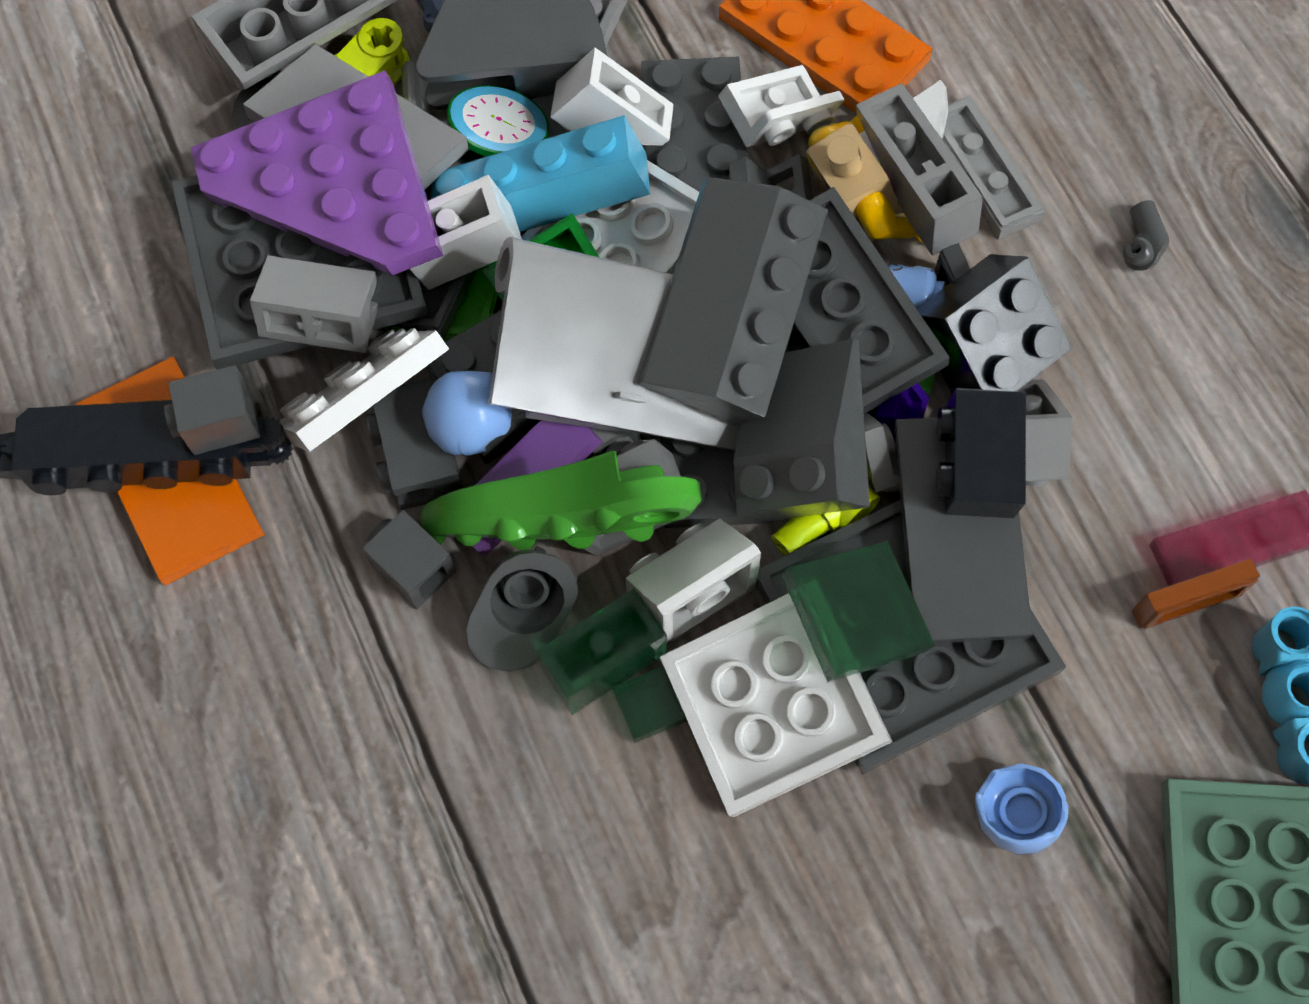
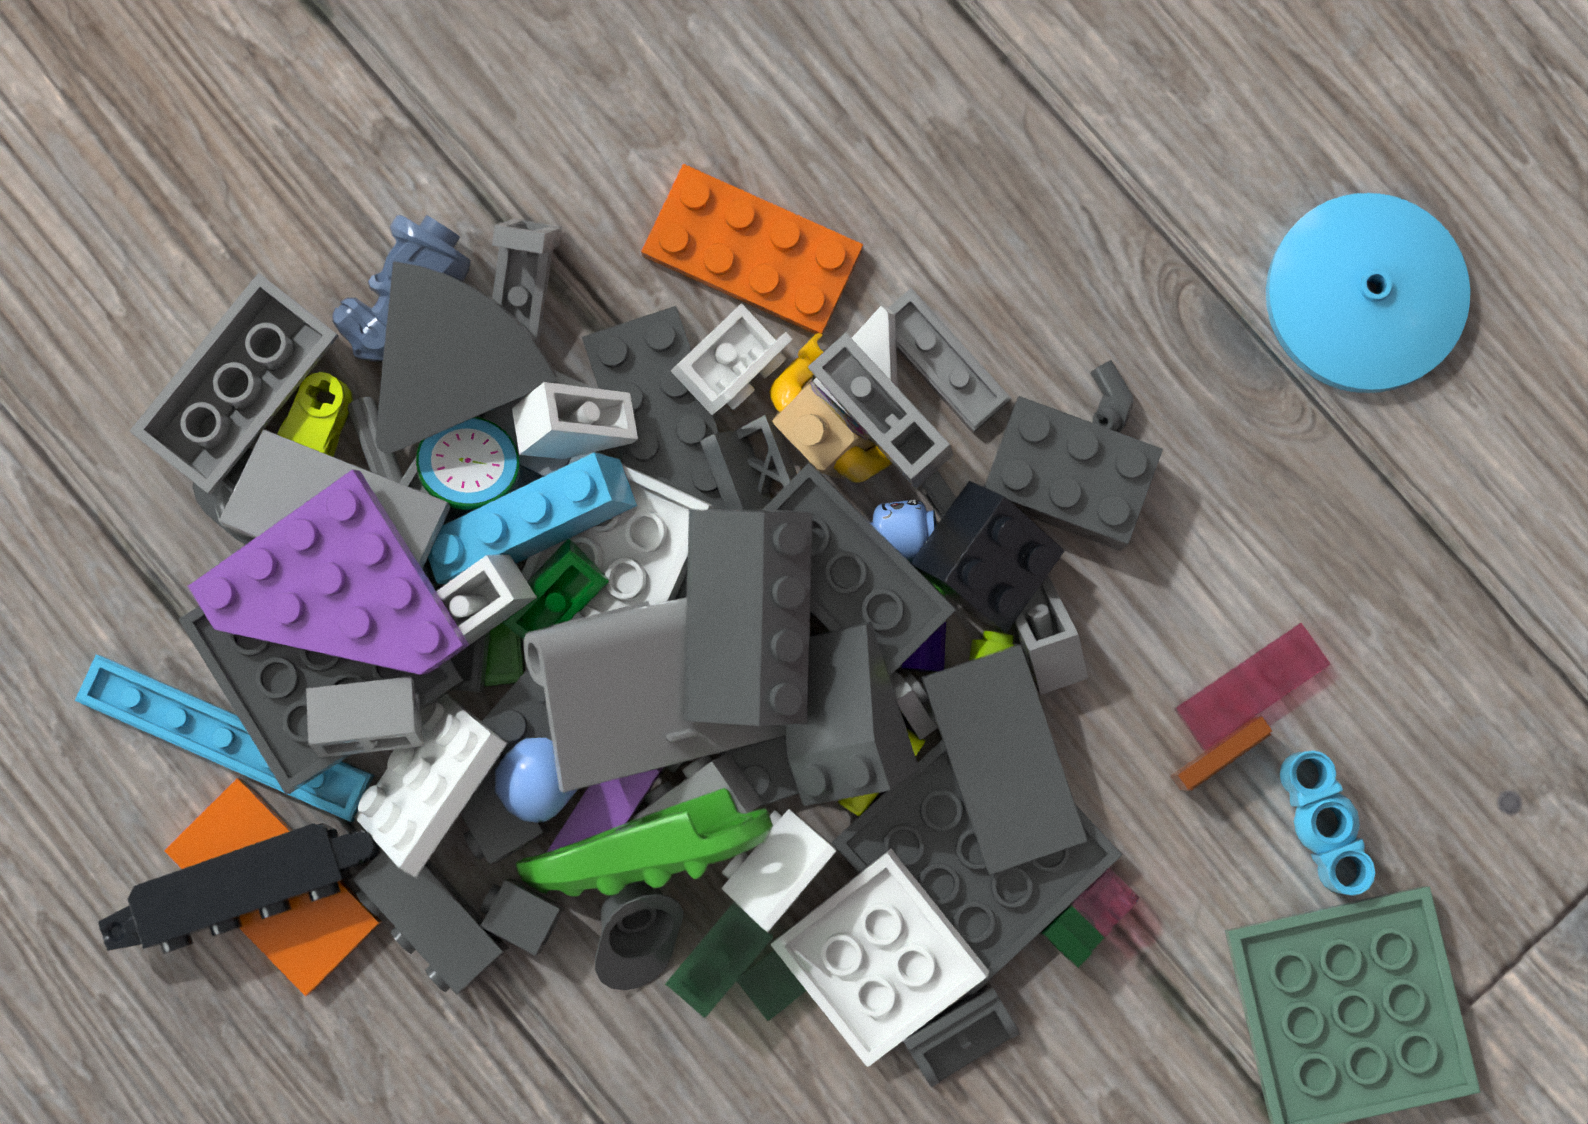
camera: 10 degrees left, 15 degrees up
dark grey brick [164,365,260,455] -> none
clear green tile [781,541,935,682] -> none
black brick [936,388,1026,518] -> none
light blue hair [975,763,1069,855] -> none
none -> medium azure tile [75,654,374,822]
none -> dark grey brick [352,850,510,995]
none -> dark grey hinge [903,983,1020,1087]
none -> dark grey brick [984,396,1163,551]
none -> leg [1040,867,1139,968]

